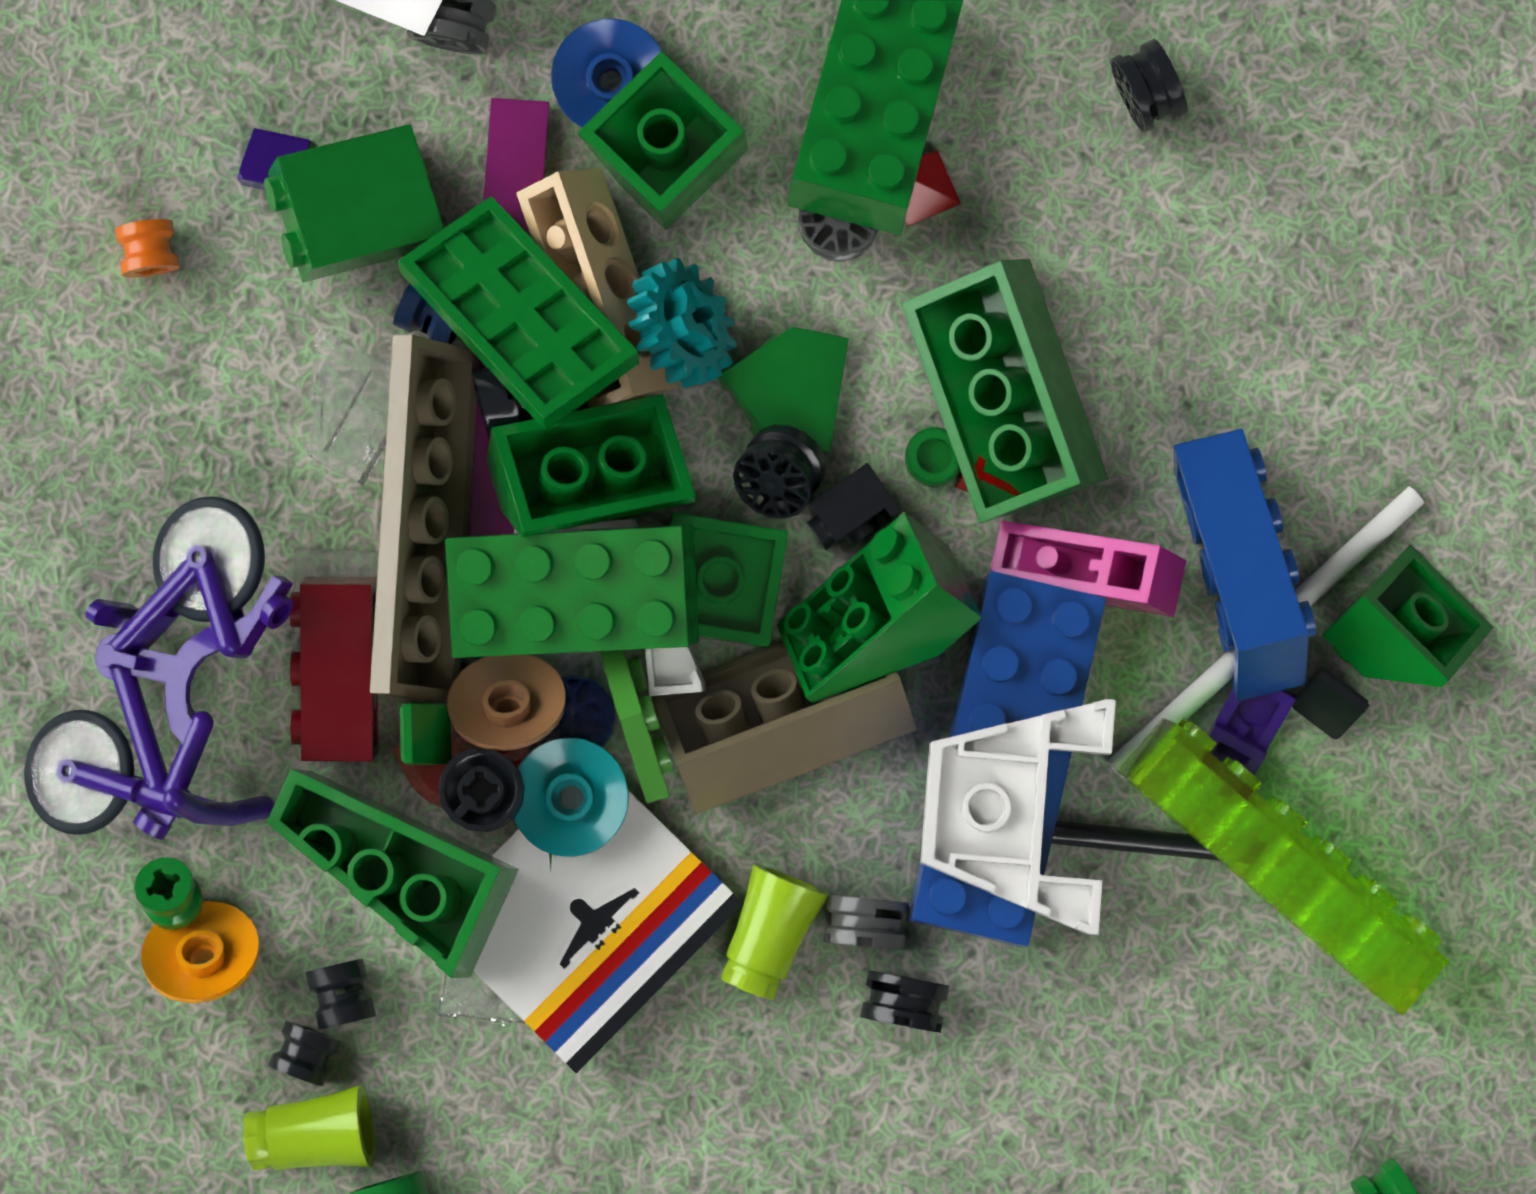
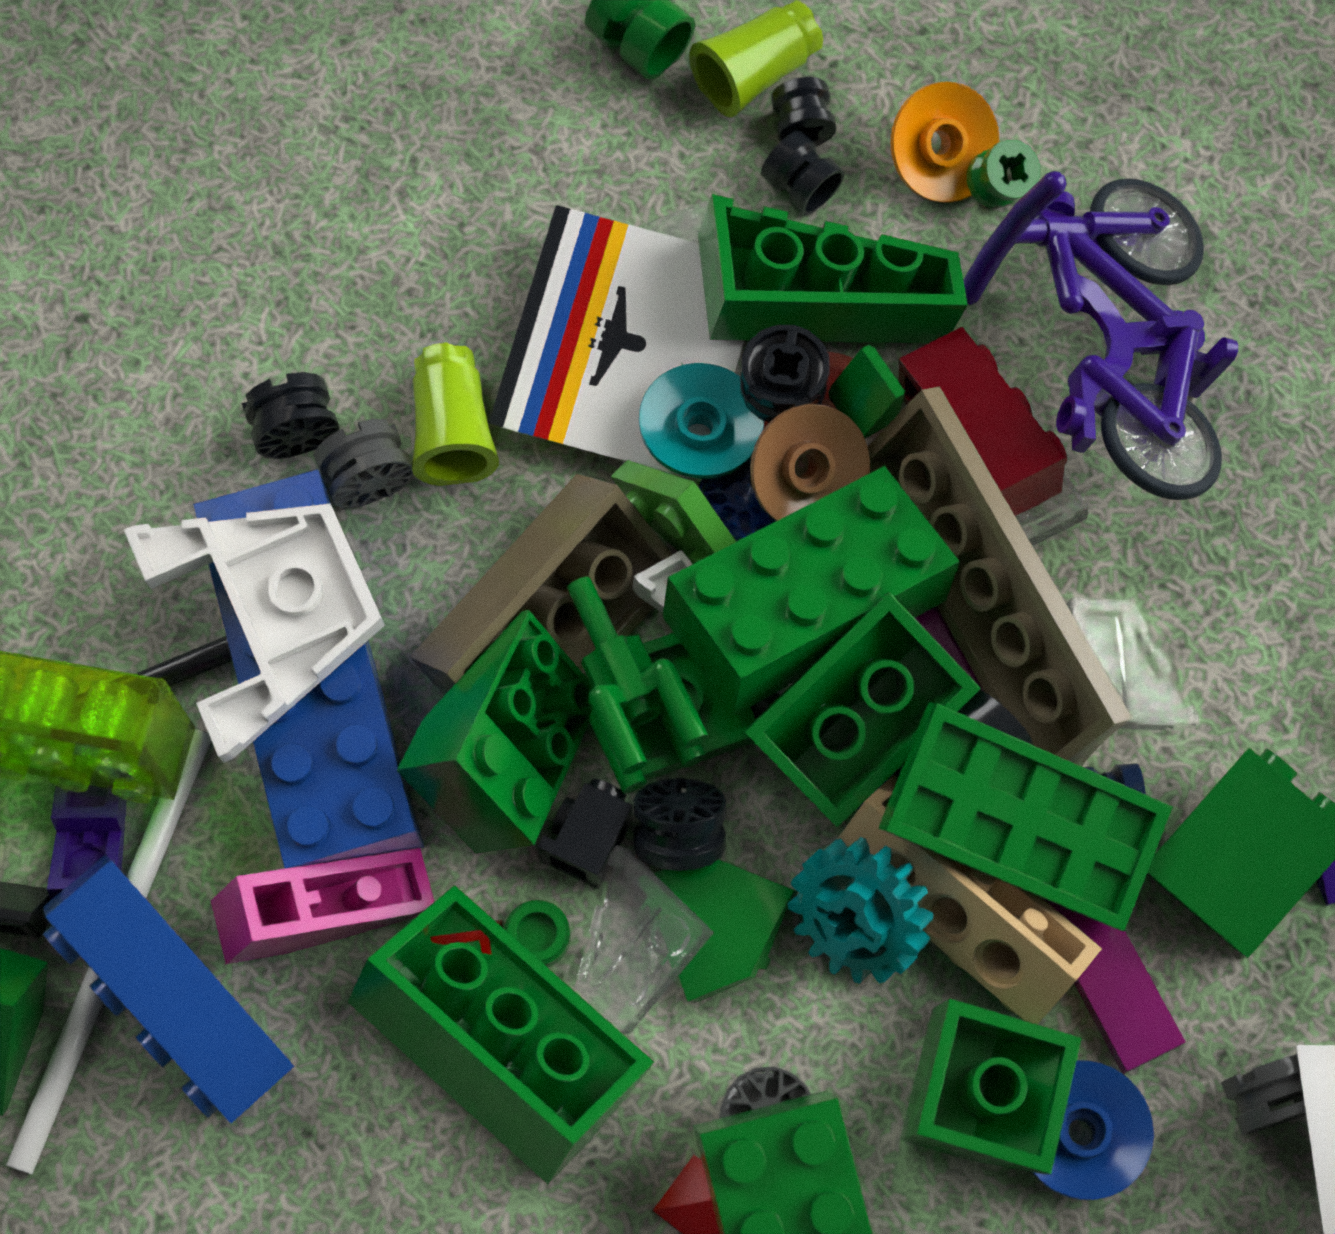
camera: 150 degrees right, 15 degrees down
none -> green plant [567,577,709,794]
none -> clear wing [574,845,714,1034]

